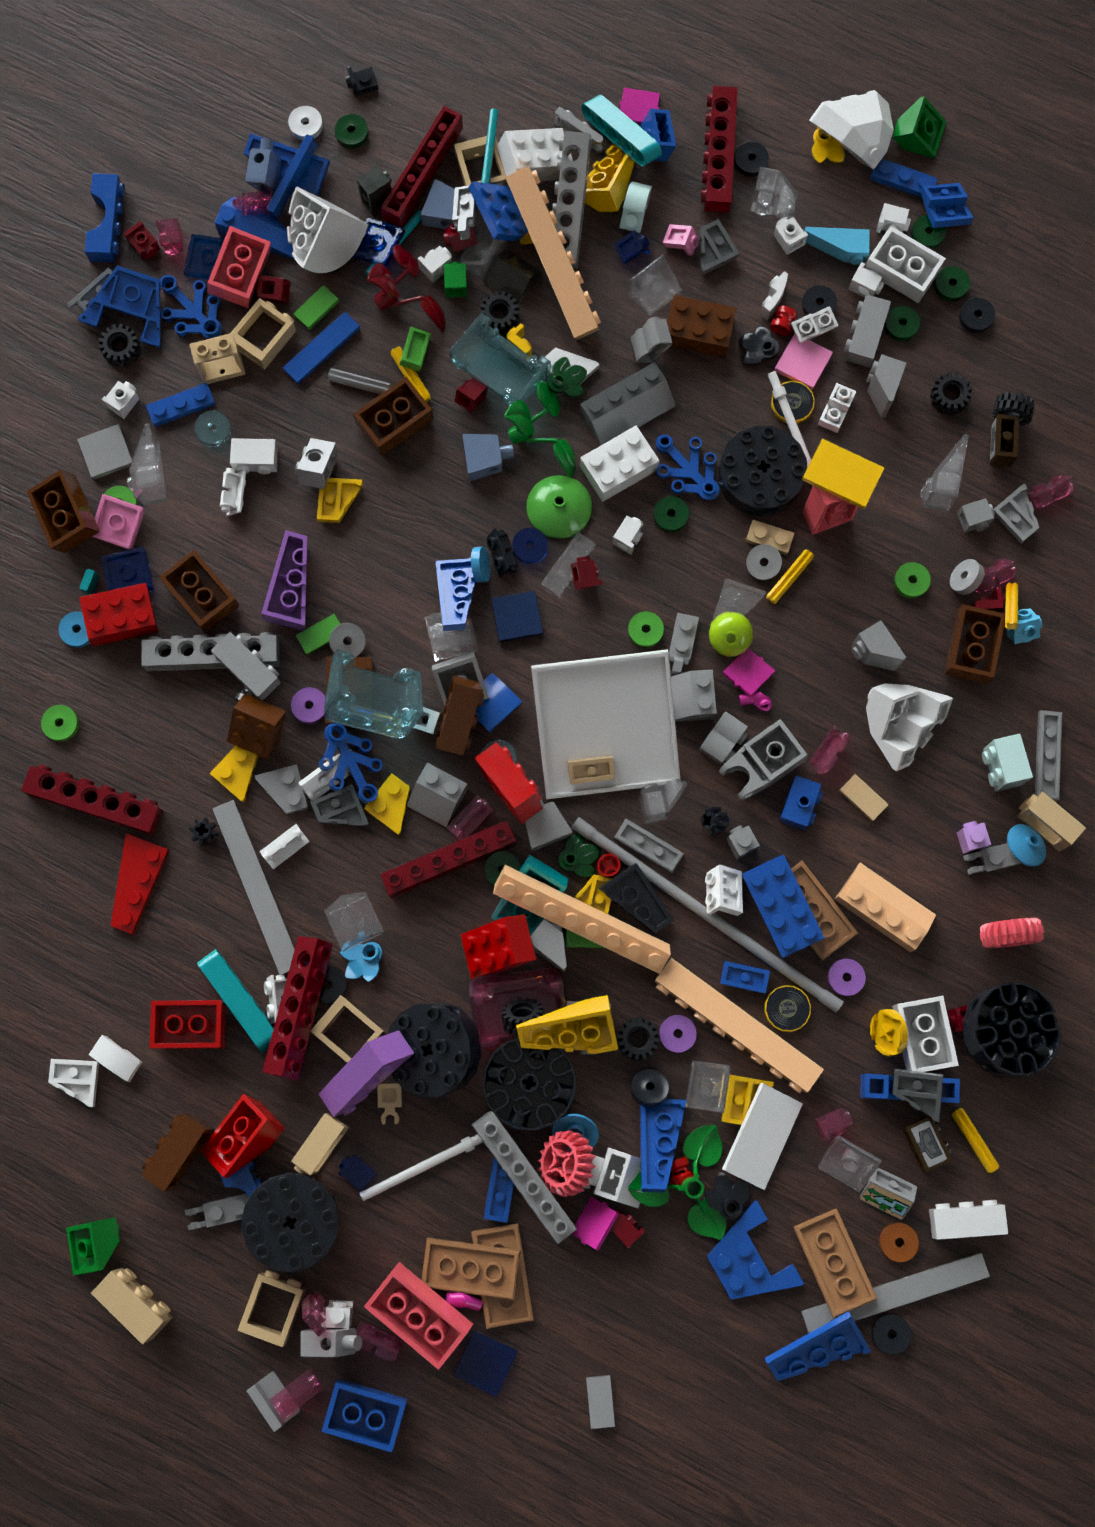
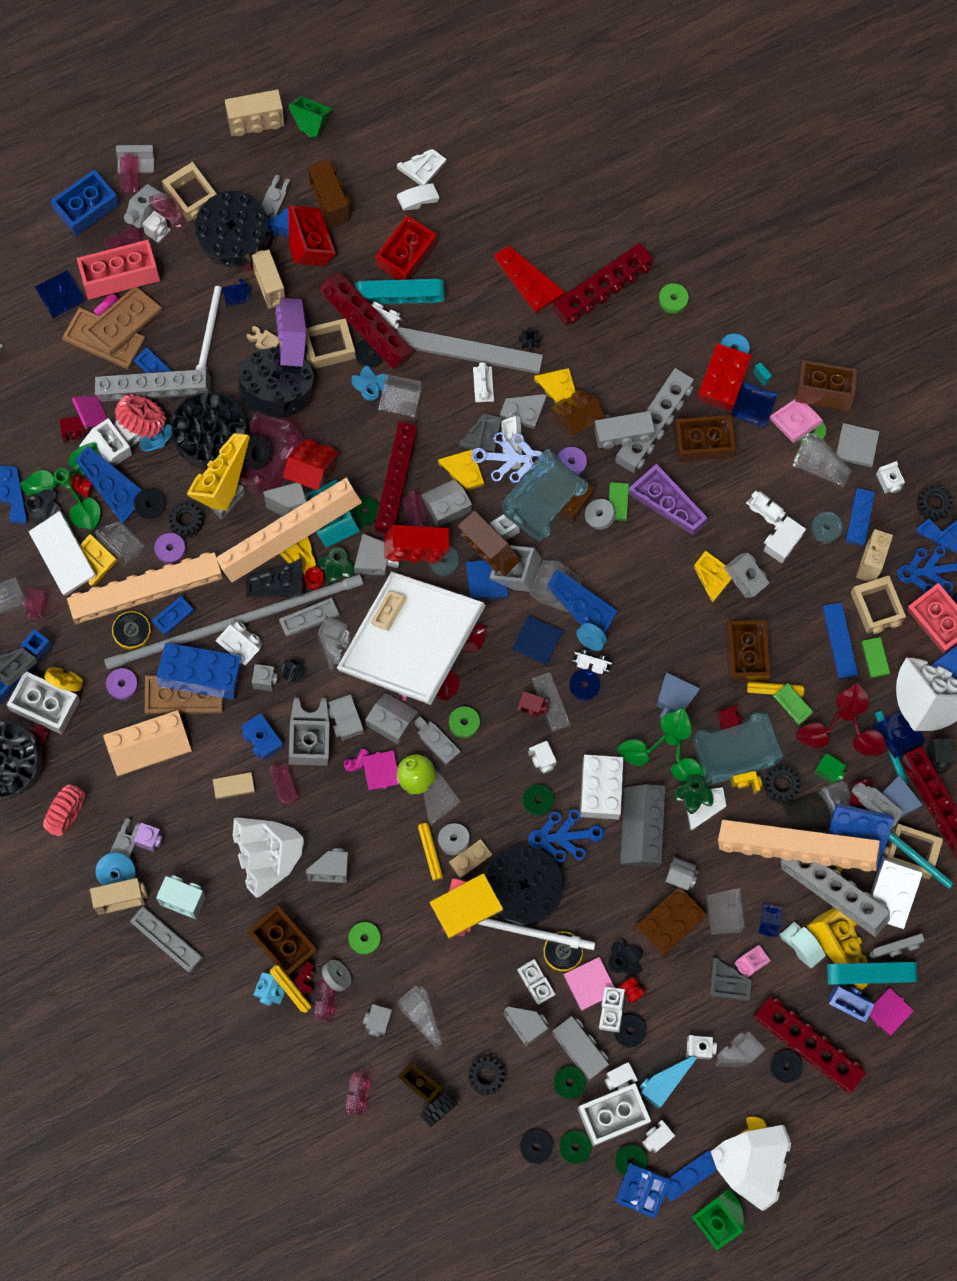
camera: 120 degrees right, 5 degrees down
dark red brick [256,275,291,303] -> none
light grey axle [328,368,391,394] -> none
white brick [418,246,452,283] -> none
bright green dish [526,475,592,539] -> none
white slope [761,271,788,321] -> none
light grey wing [994,484,1039,544] -> none

